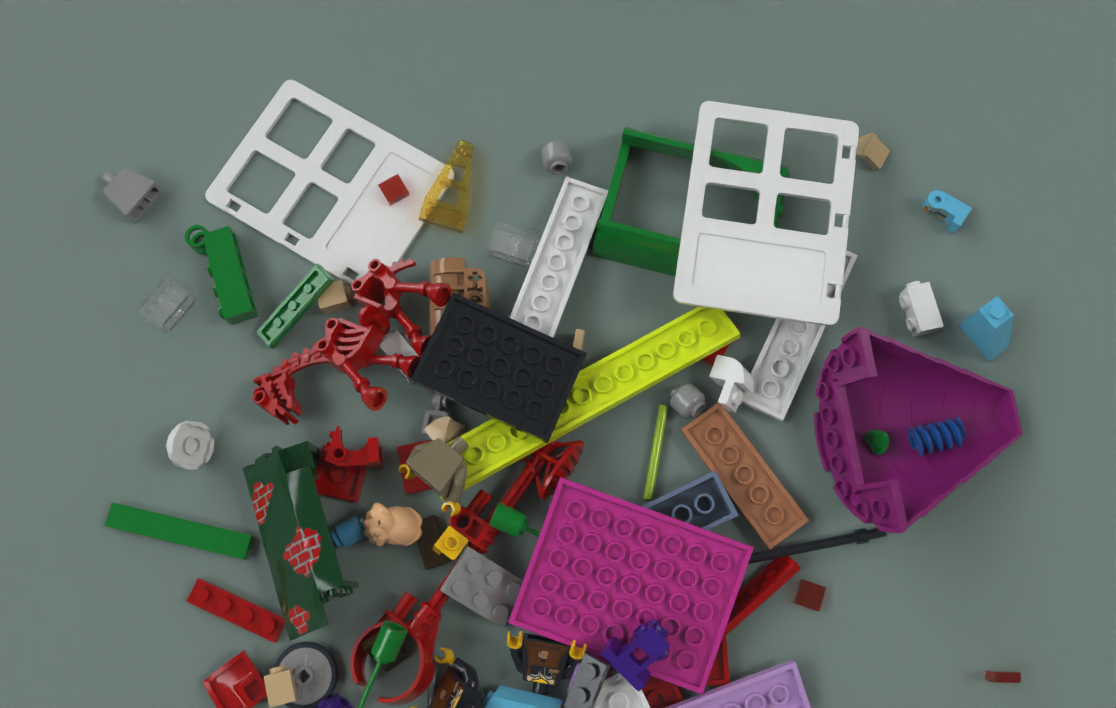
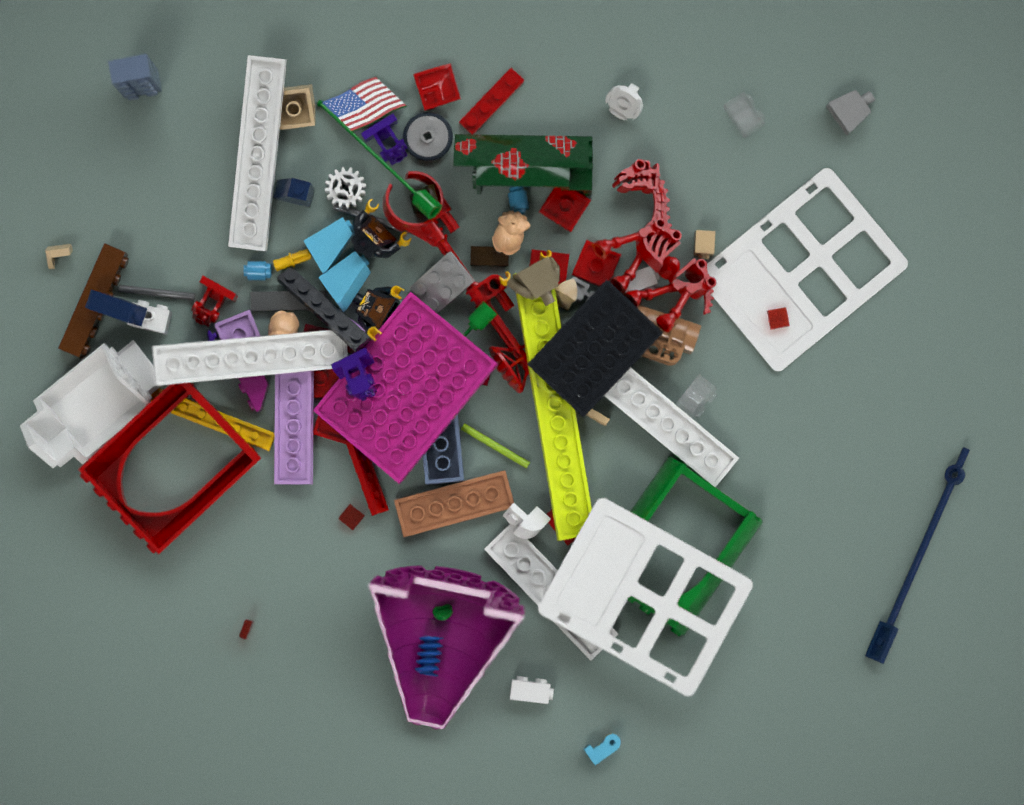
camera: 110 degrees right, 10 degrees up
green tile [104,502,253,560] -> none
green hinge [185,225,258,325] -> none
green tile [256,263,335,349] -> none
tan brick [263,665,298,708] -> none
red tile [323,426,383,470] -> none
clear yellow plate [419,140,474,234] -> none
yellow bracket [432,526,468,561] -> none
light grey head [541,140,572,175] -> none
light grey head [670,383,706,419] -> none
black bar [748,528,887,564] -> none
tan tile [856,132,890,170] -> none
medium azure slope [958,296,1014,362] -> none
none -> red tile [571,240,621,287]

